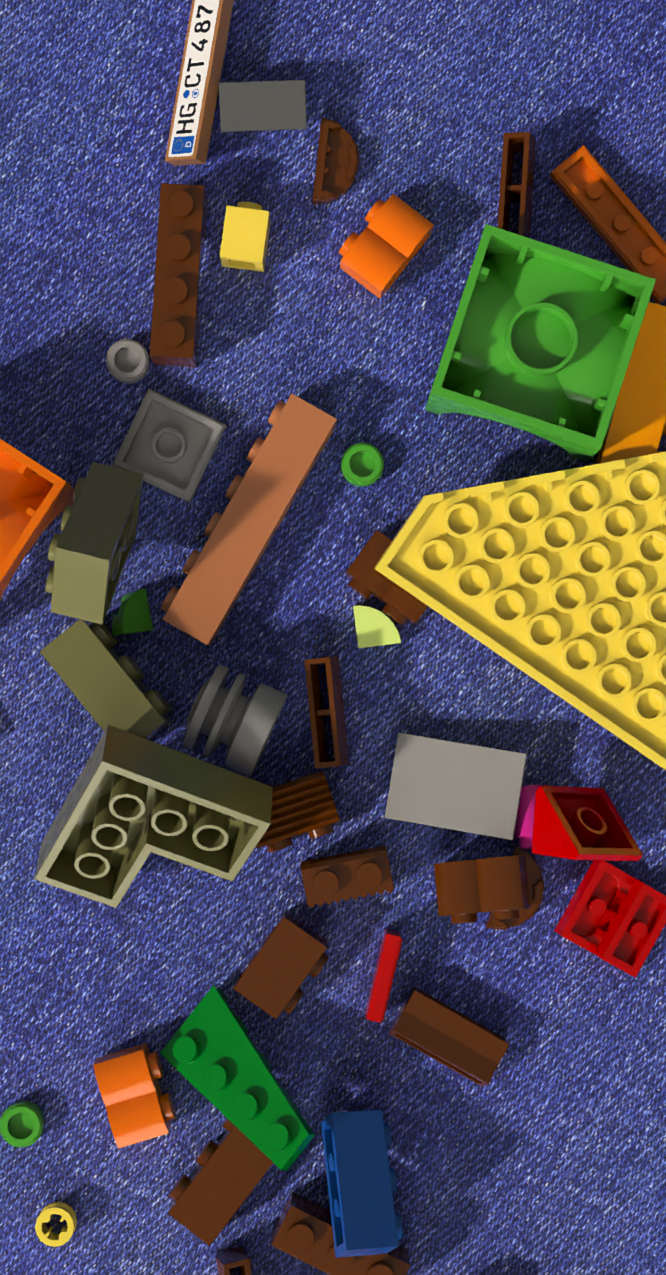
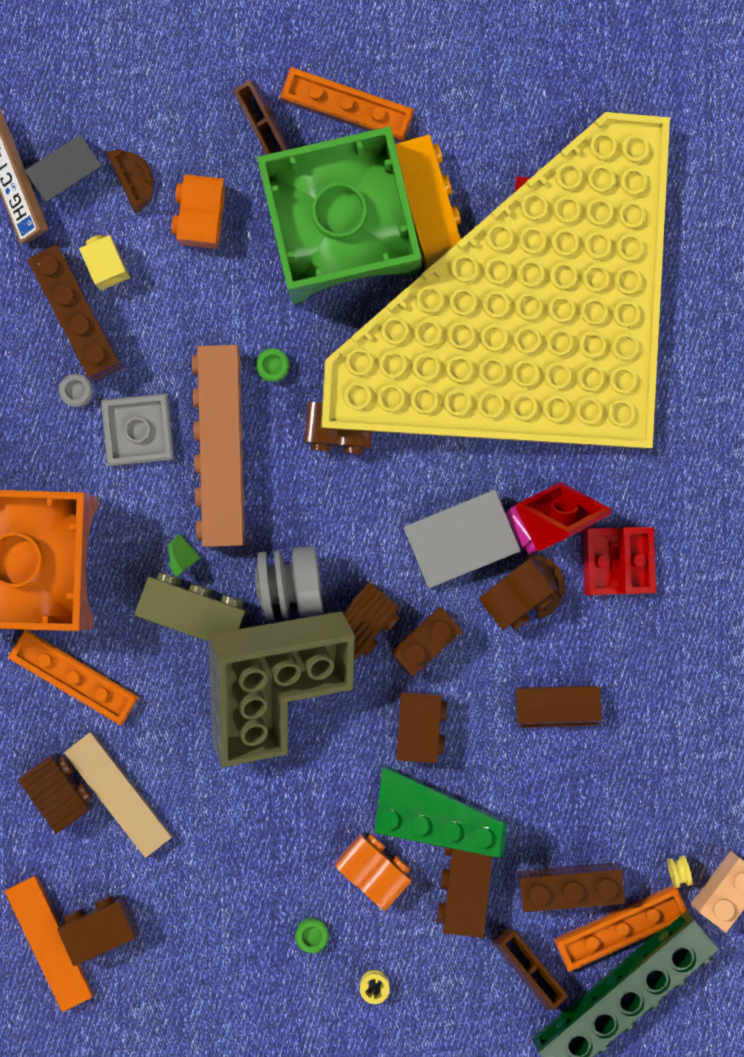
camera: 30 degrees left, 0 degrees up
olive brick [45,462,144,625] -> none
reddish brown piece [304,657,349,768] -> none
blue brick [321,1110,403,1258] -> none
yellowish green tile [353,605,401,649] -> none
red tile [365,928,403,1023] -> none

